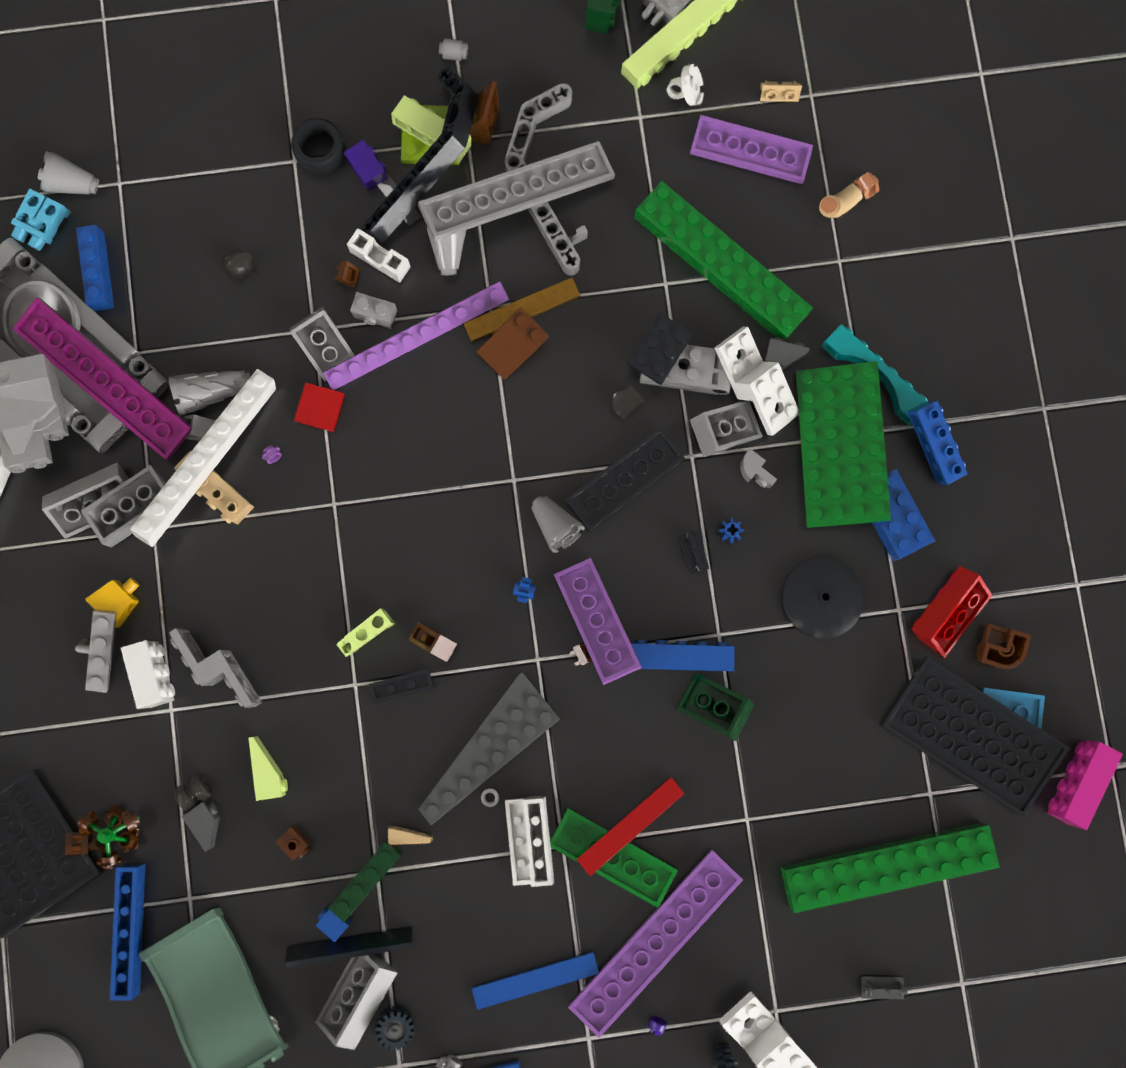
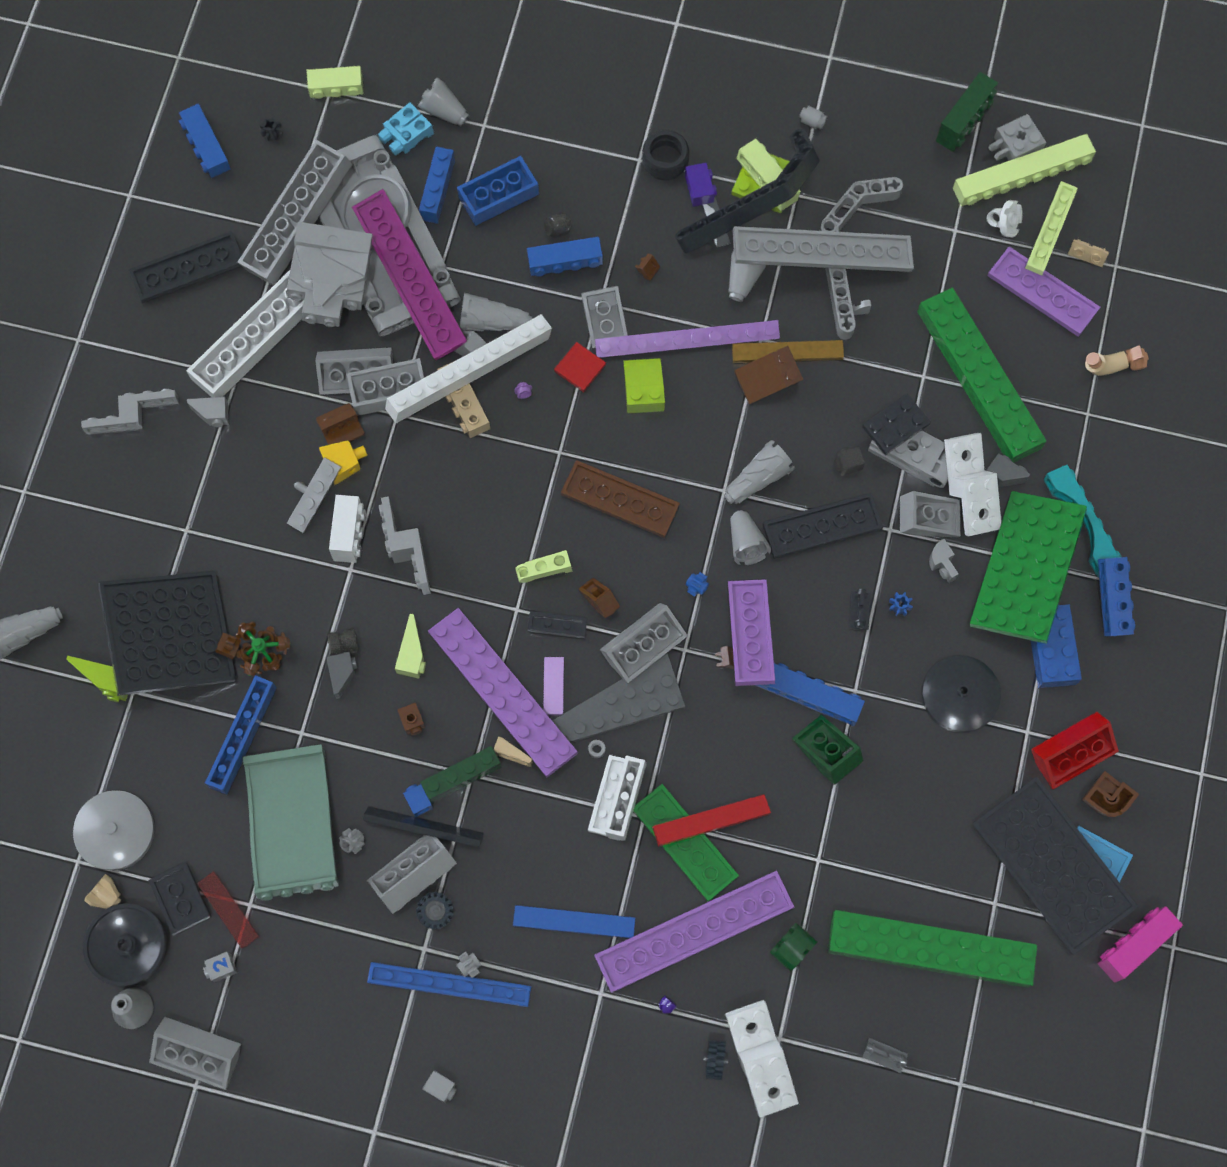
camera: 25 degrees right, 10 degrees down
white arch [347,228,411,283] -> none
light grey brick [350,292,398,329] -> none
reddish brown slope [470,81,499,145] -> none
none -> reddish brown bracket [316,403,365,445]
none -> light grey gear [339,828,365,854]
none -> medium lavender plate [428,608,578,778]
none -> blue brick [457,156,539,226]
none -> blue brick [527,237,603,276]
none -> lavender tile [543,657,564,716]
none -> reddish brown plate [561,460,680,538]
none -> light grey slope [600,603,688,683]
none -> lime slope [624,358,665,413]
none -> light grey cone [724,440,795,504]
none -> dark green brick [770,923,817,972]
none -> yellowish green plate [1025,181,1078,275]

